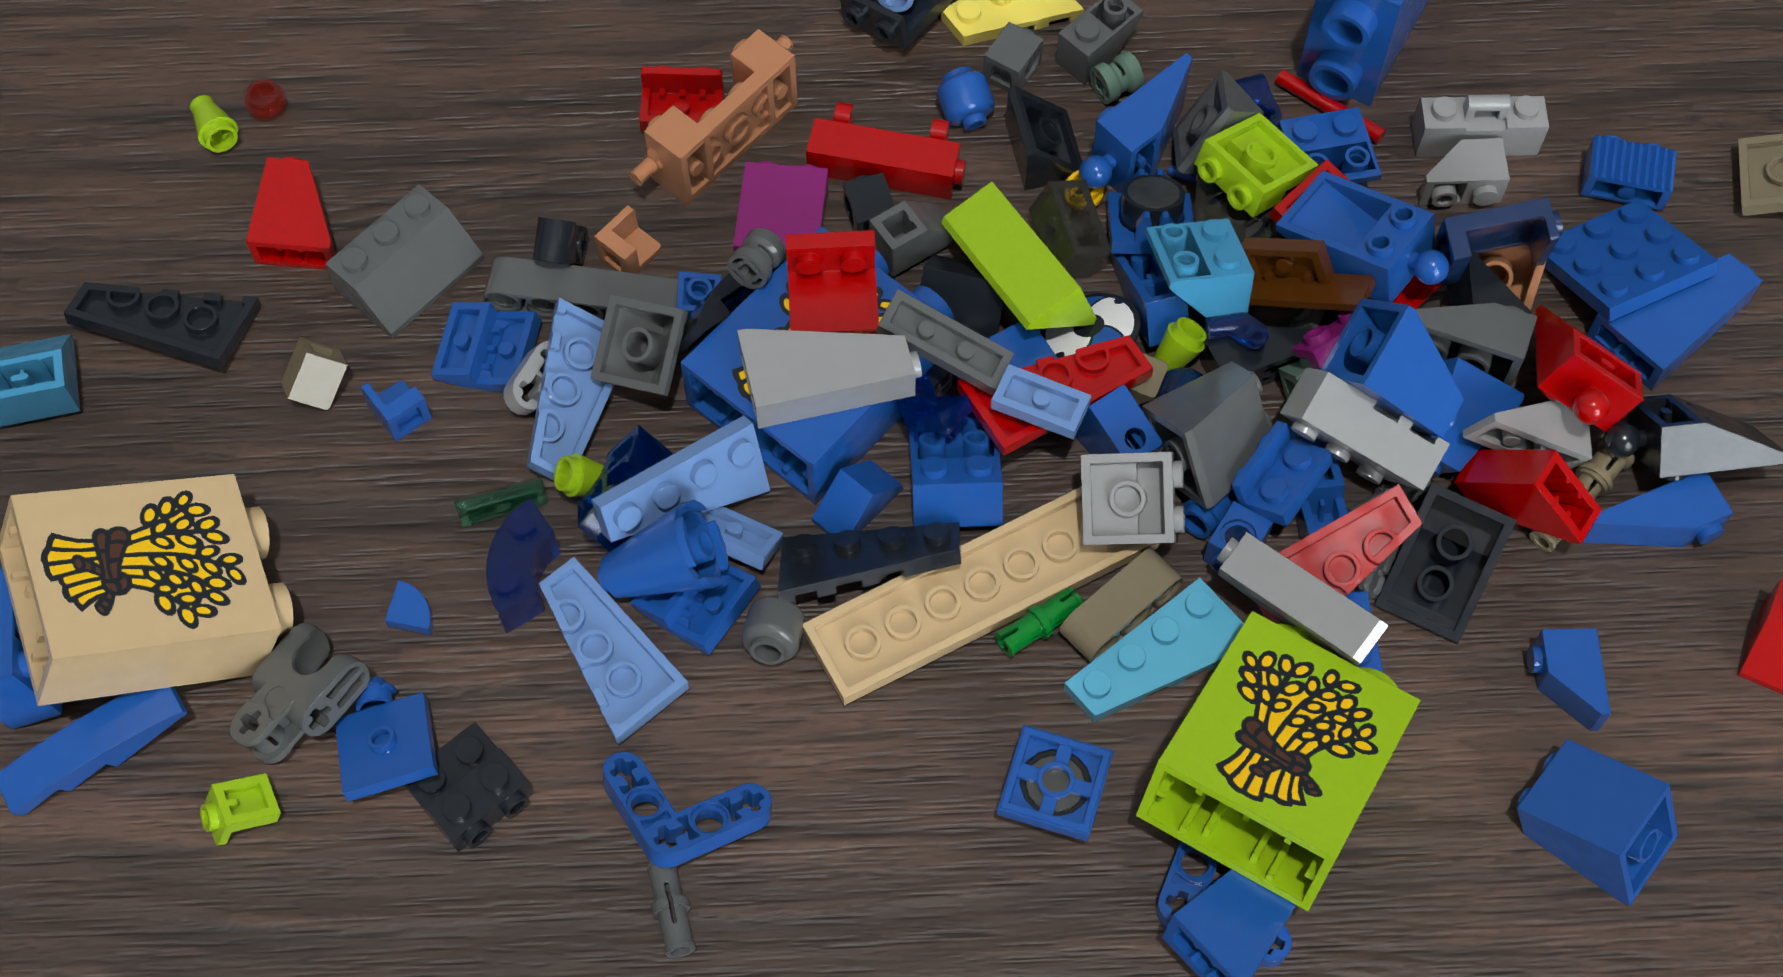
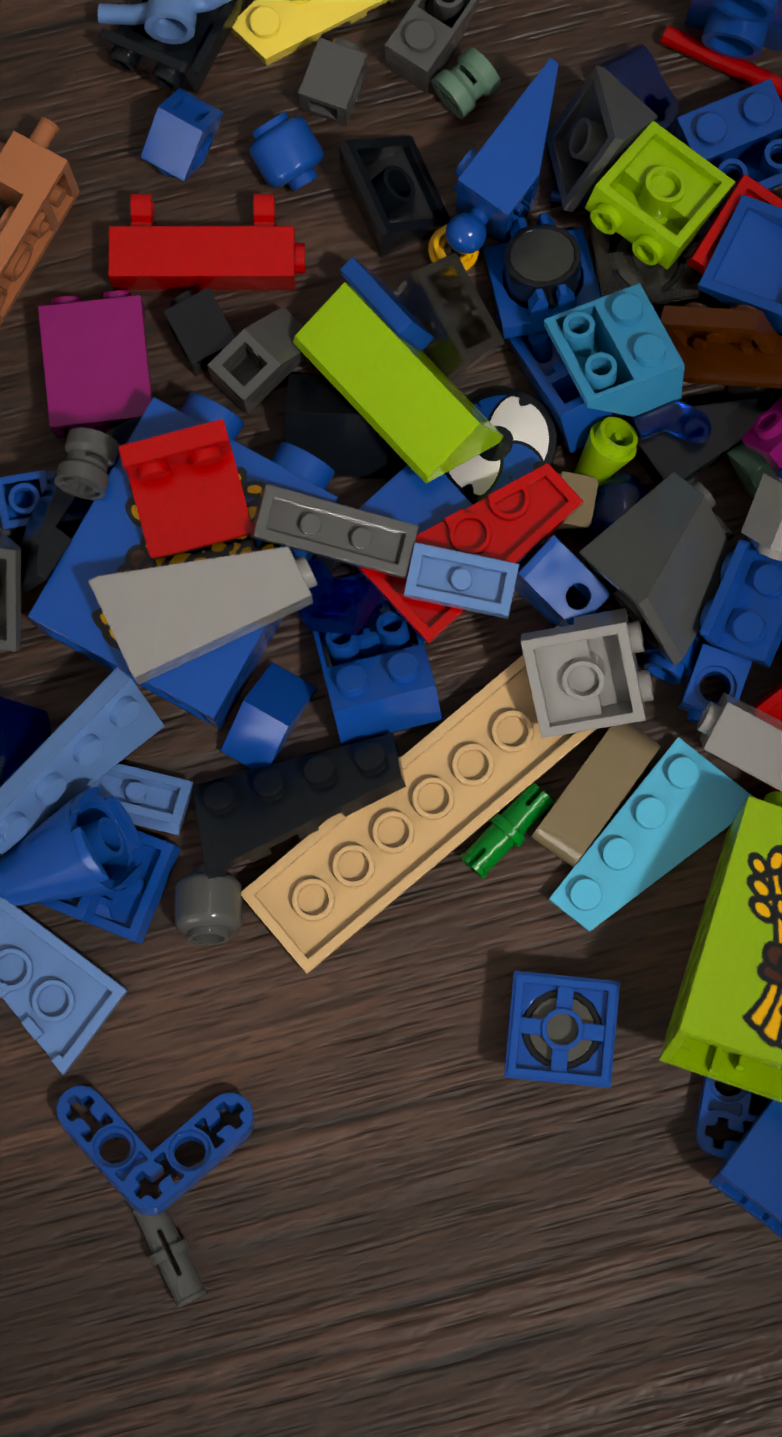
camera: 10 degrees left, 20 degrees up
none -> blue brick [140,88,224,182]
none -> blue tile [340,257,434,351]

